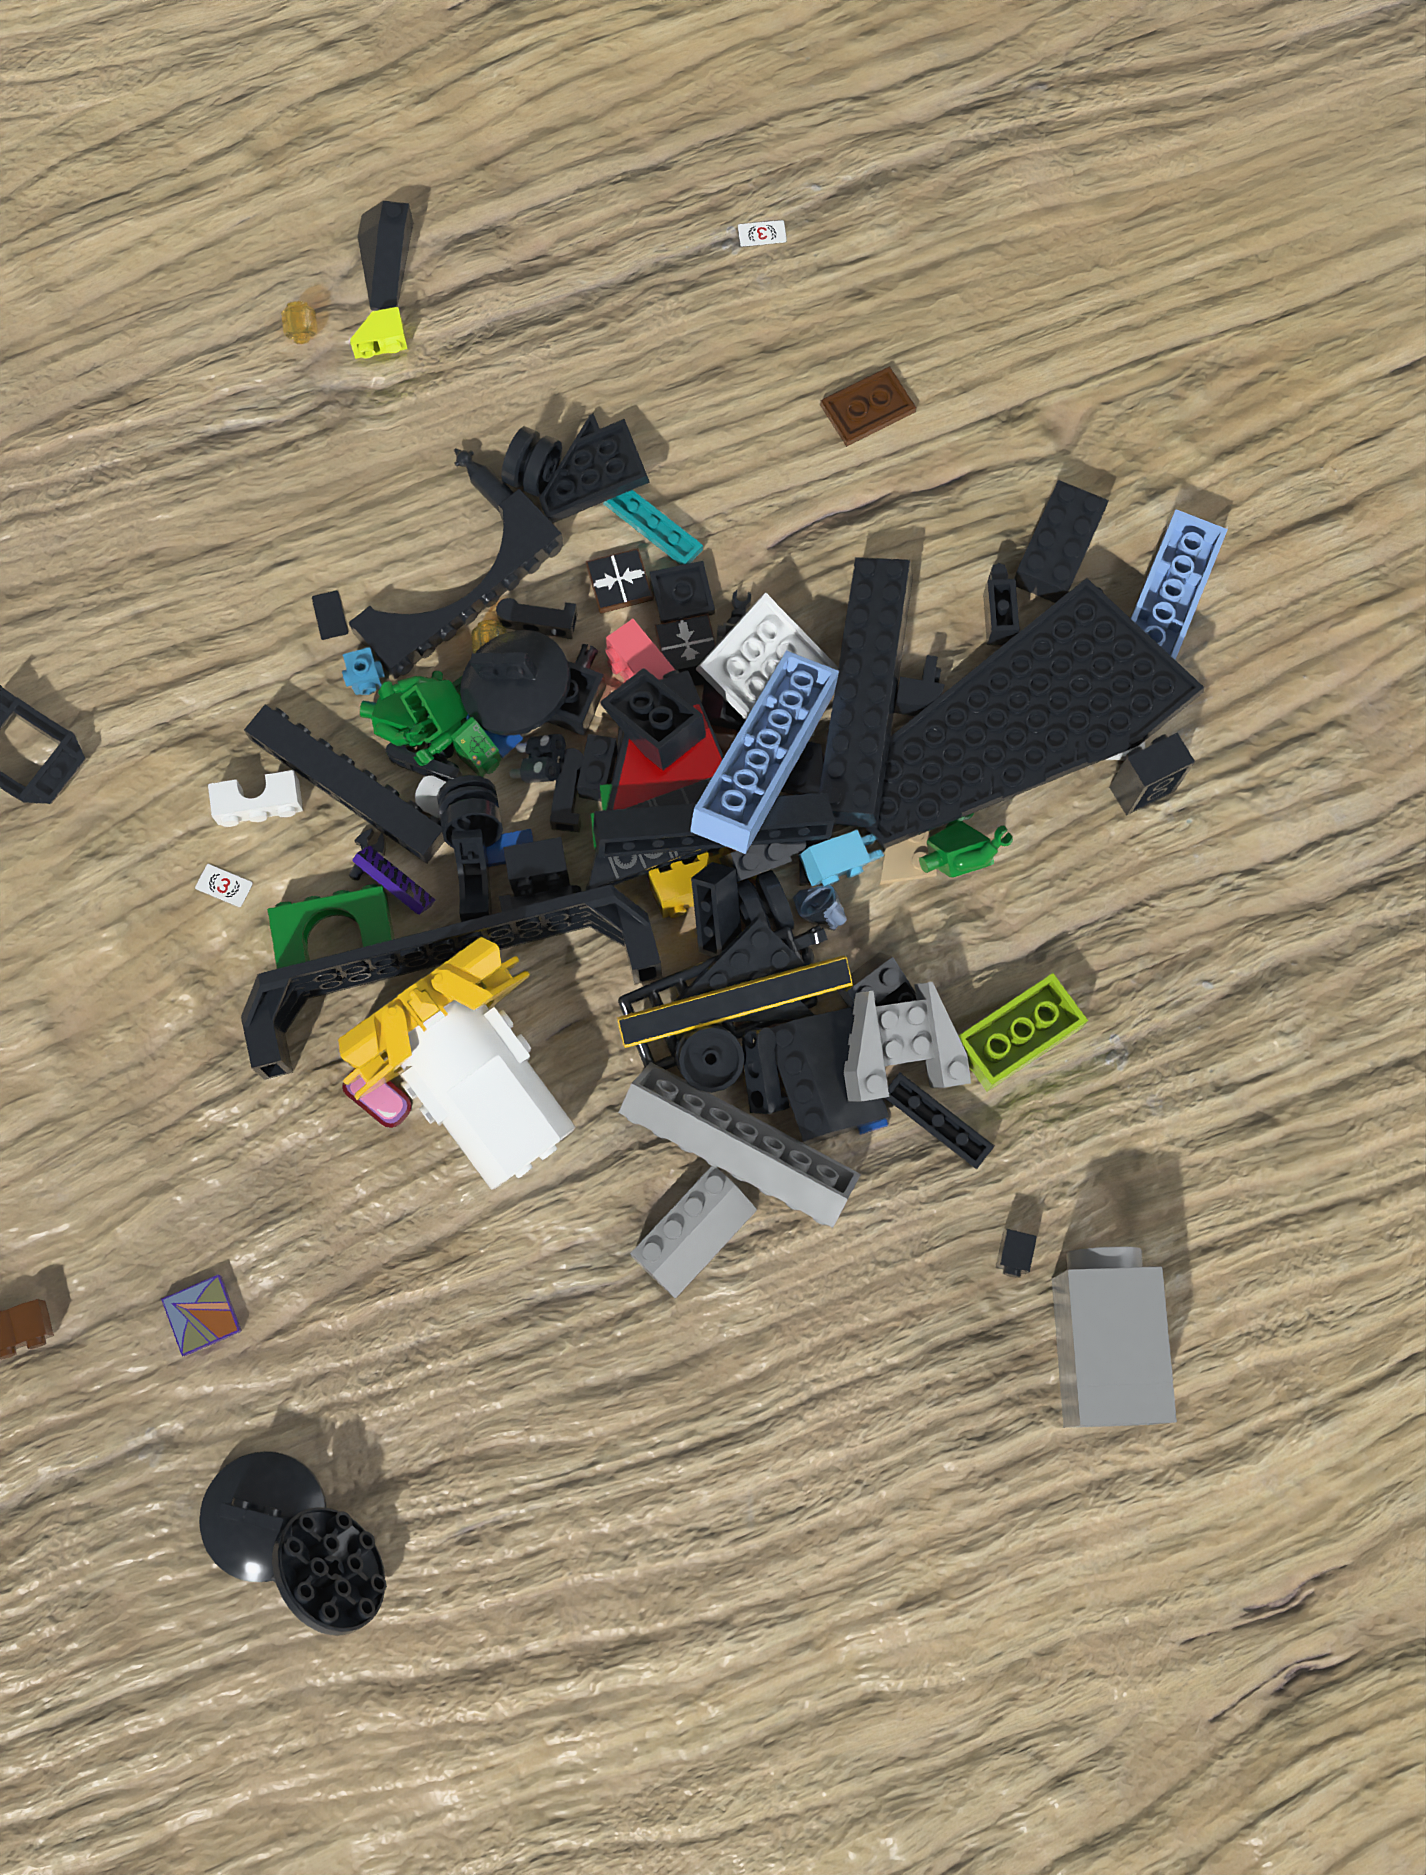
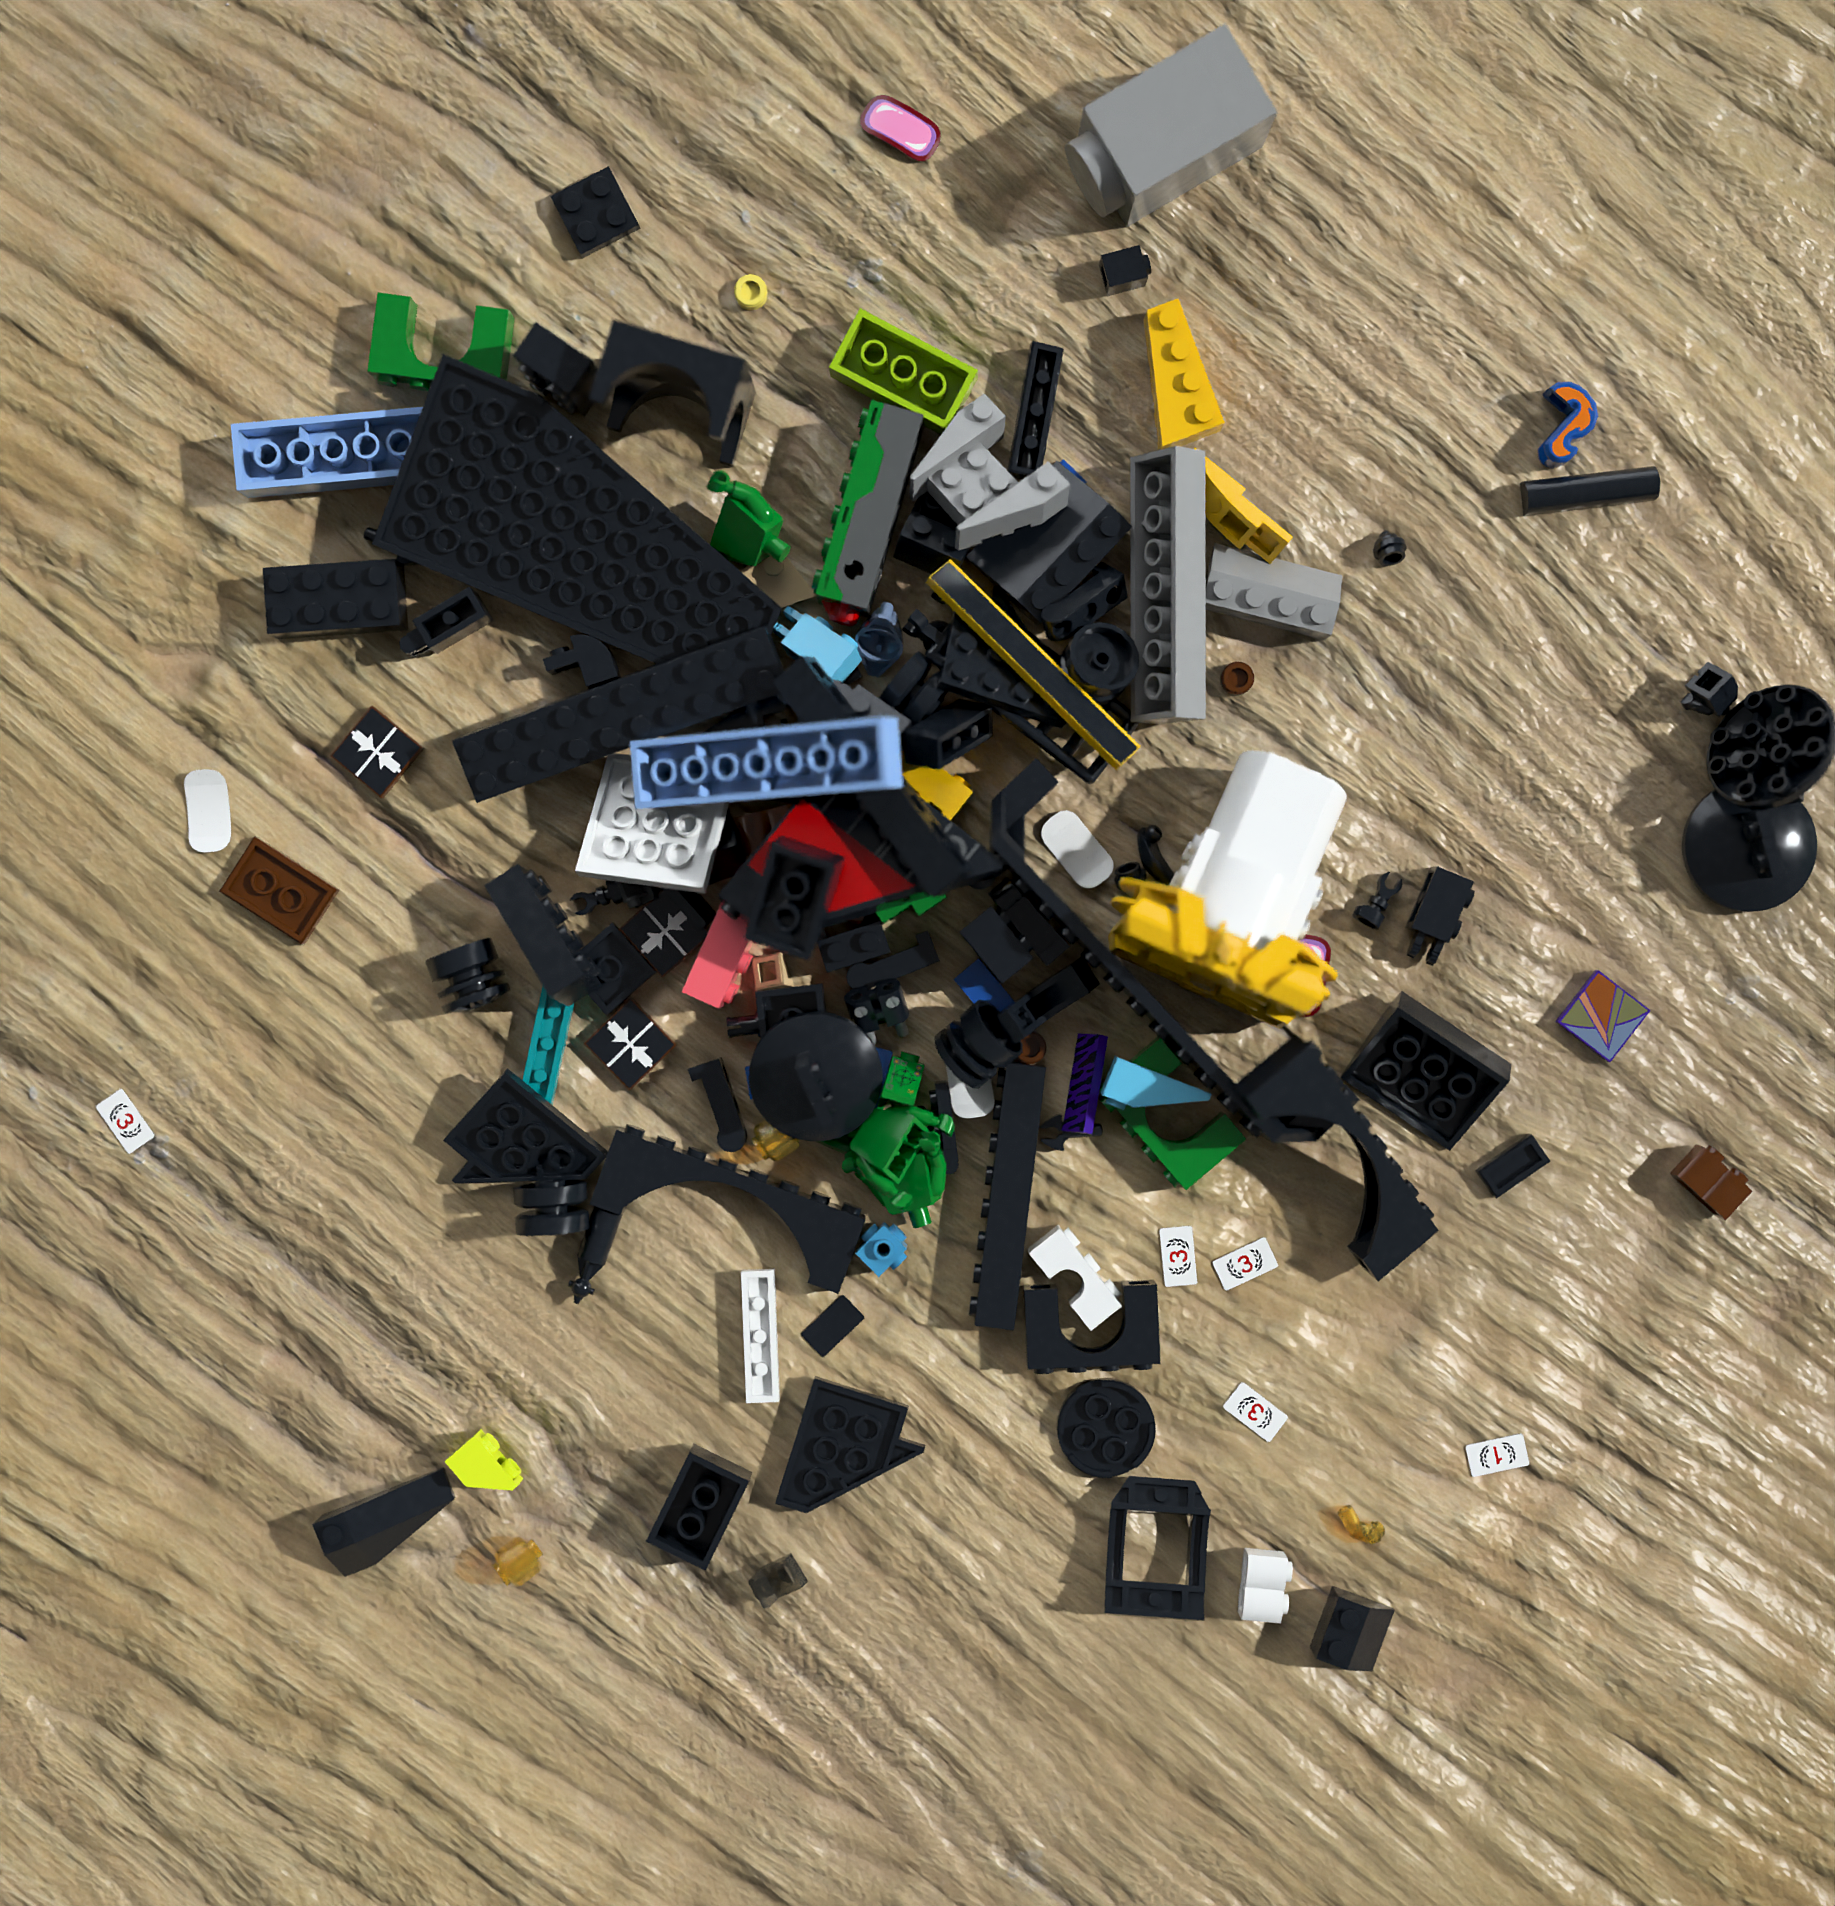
camera: 115 degrees left, 15 degrees up
none -> white sticker [184,769,231,852]
none -> black tile [330,706,425,798]
none -> green arch [367,292,515,391]
none -> black wheel [425,938,511,1014]
none -> black brick [484,864,602,1007]
none -> black plate [550,166,641,259]
none -> black piece [589,319,756,467]
none -> black brick [646,1444,752,1571]
none -> light yellow tile [734,274,768,310]
none -> white plate [741,1269,780,1403]
none -> clear smoke bracket [748,1553,808,1609]
none -> black wing [775,1376,925,1514]
none -> dark grey piece [812,400,924,627]
none -> sticker [860,95,941,161]
none -> reddish brown tile [1017,1031,1046,1064]
none -> black arch [1023,1280,1160,1374]
none -> white sticker [1041,810,1114,888]
none -> black tile [1057,1378,1156,1478]
none -> medium azure slope [1101,1056,1211,1110]
none -> black plate [1114,862,1147,891]
none -> black arm [1137,825,1175,886]
none -> yellow wedge [1143,298,1225,450]
none -> yellow slope [1193,447,1293,564]
none -> white sticker [1212,1237,1278,1291]
none -> reddish brown tile [1220,662,1254,696]
none -> white sticker [1223,1382,1288,1442]
none -> black arch [1232,1034,1439,1282]
none -> black slope [1341,991,1511,1151]
none -> black piece [1352,872,1403,930]
none -> black plate [1373,530,1407,566]
none -> black hinge [1405,866,1475,966]
none -> black tile [1475,1133,1550,1199]
none -> black brick [1520,466,1660,516]
none -> blue animal [1537,382,1598,468]
none -> black piece [1680,662,1738,717]

